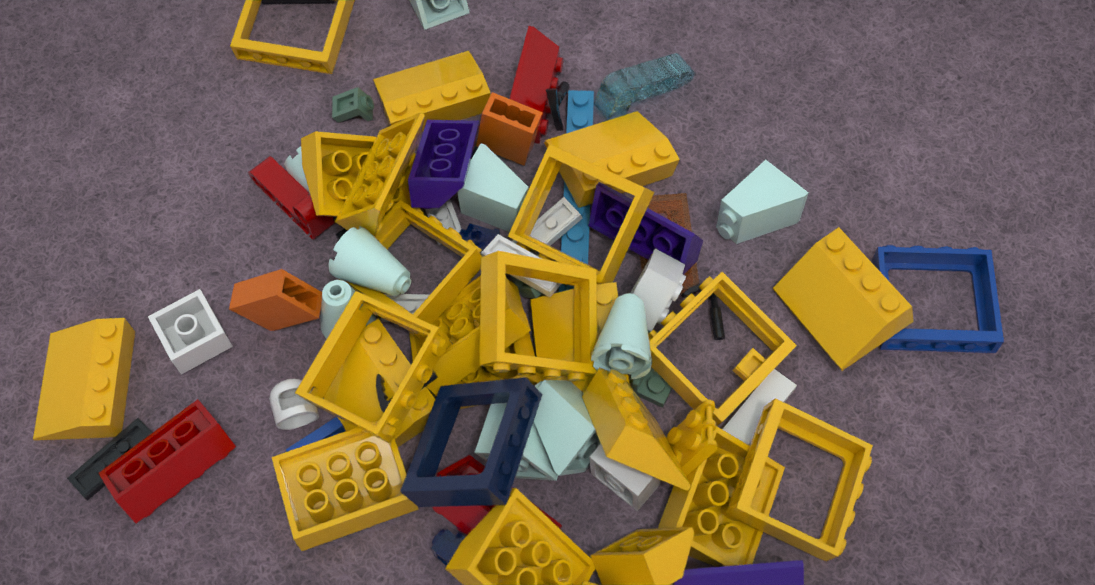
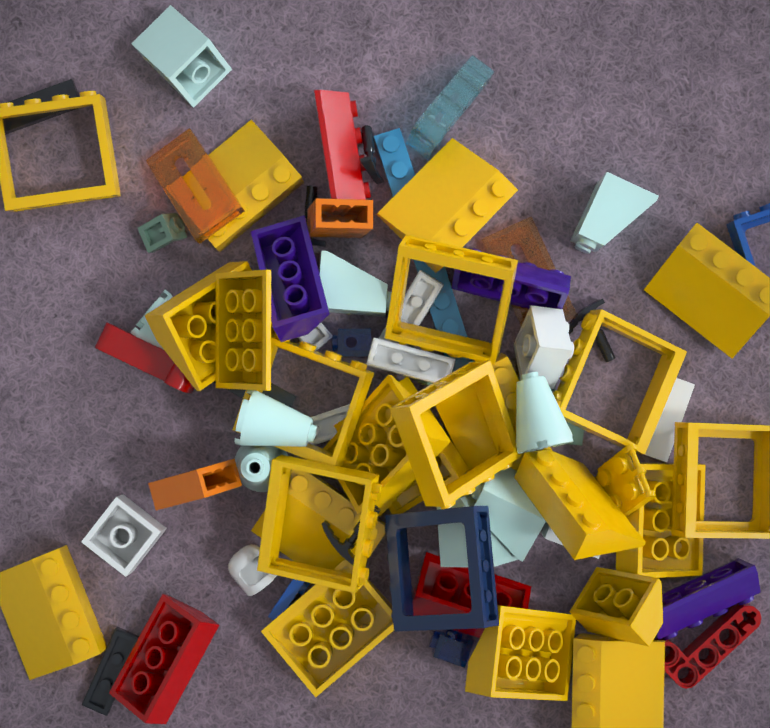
camera: 20 degrees left, 25 degrees up
yellow tile [732,348,766,390] -> none
none -> clear orange piece [146,128,245,244]

